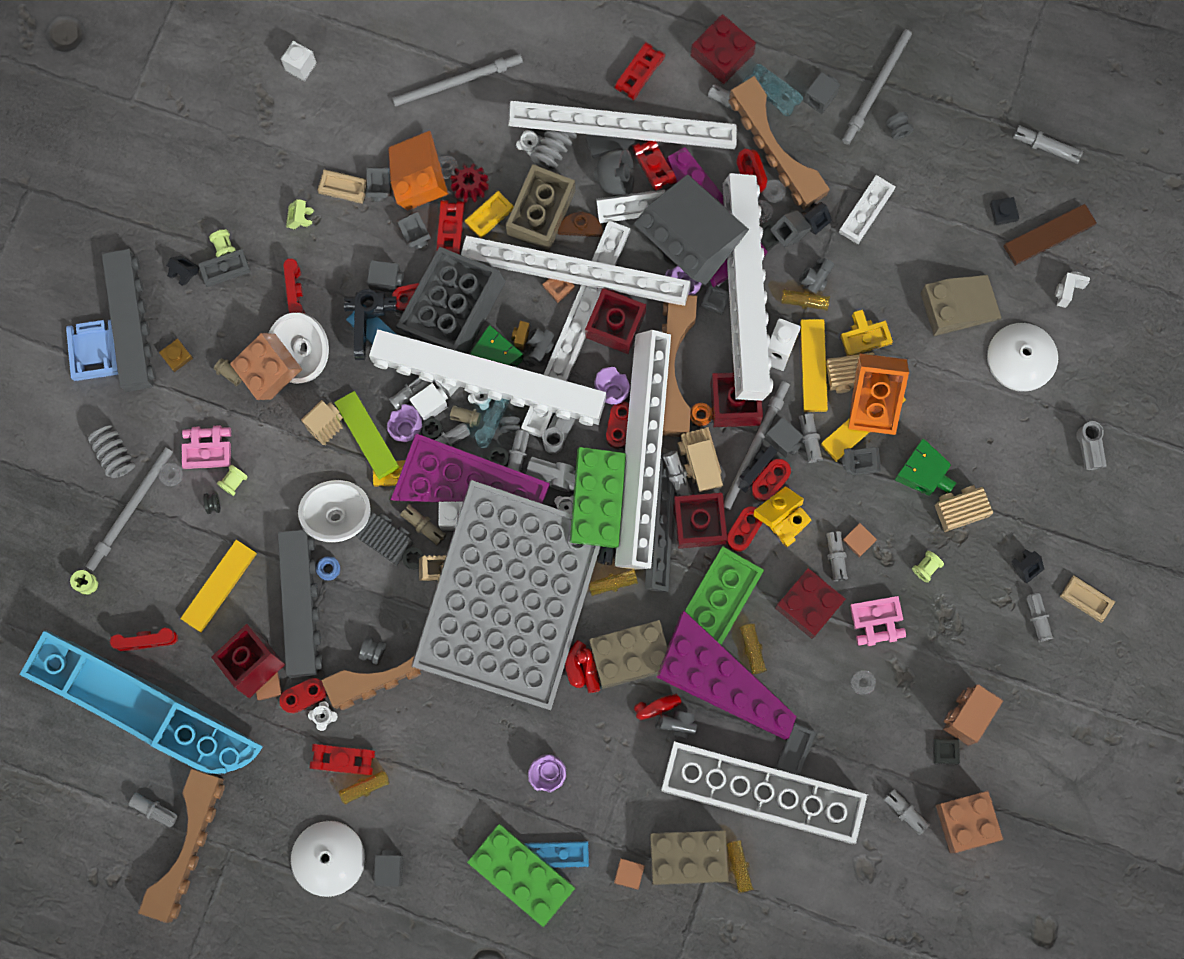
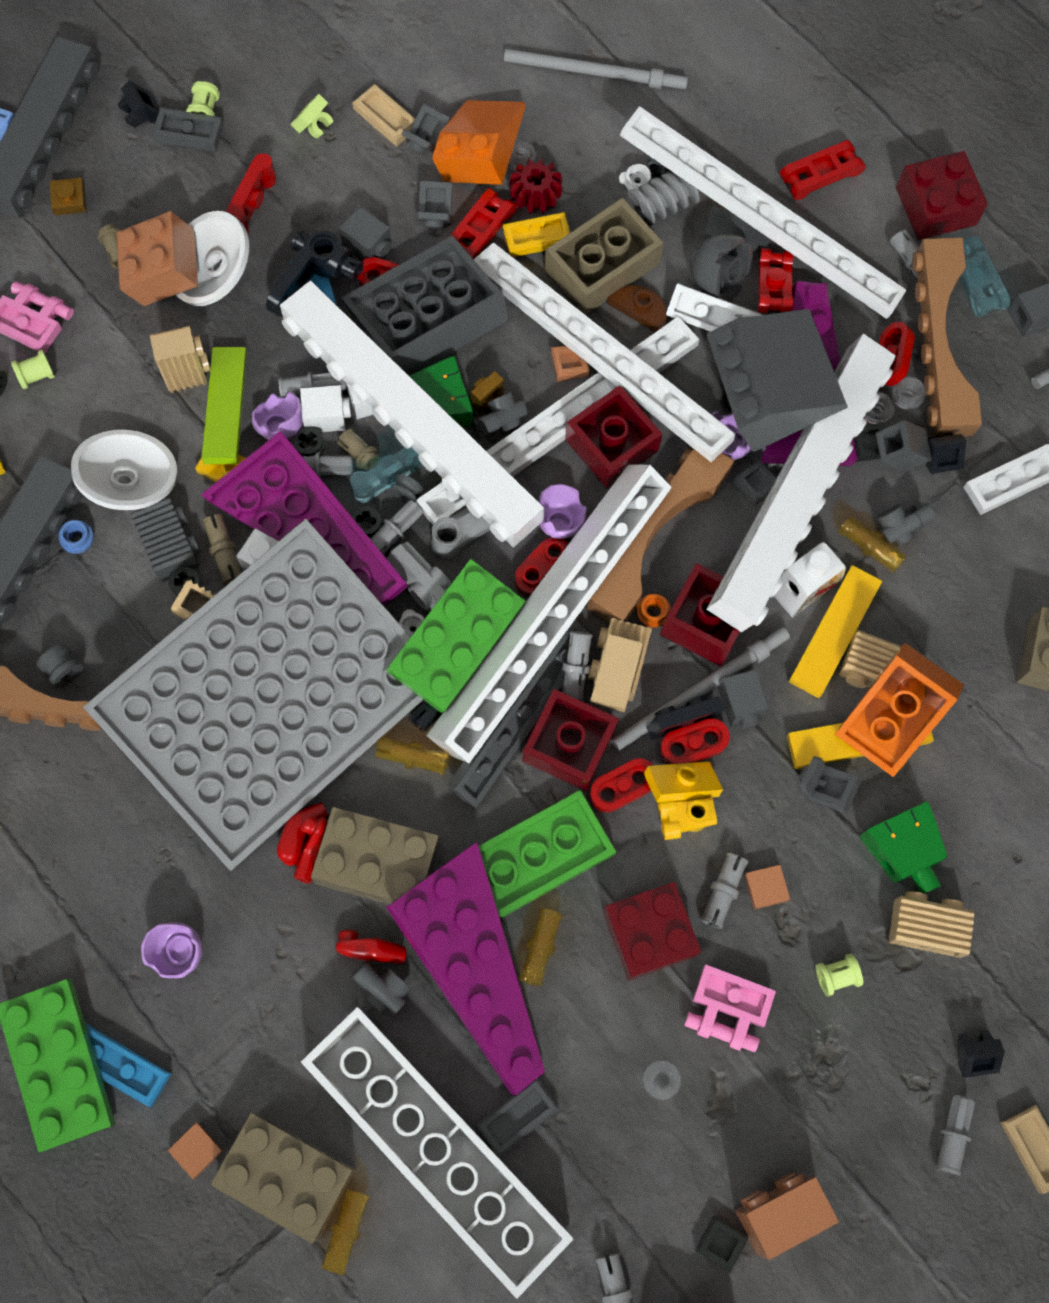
camera: 25 degrees right, 5 degrees down
white plate [468,392,491,410] -> none
light grey pin [798,413,823,463] -> none
yellow hinge [840,310,893,356] -> none

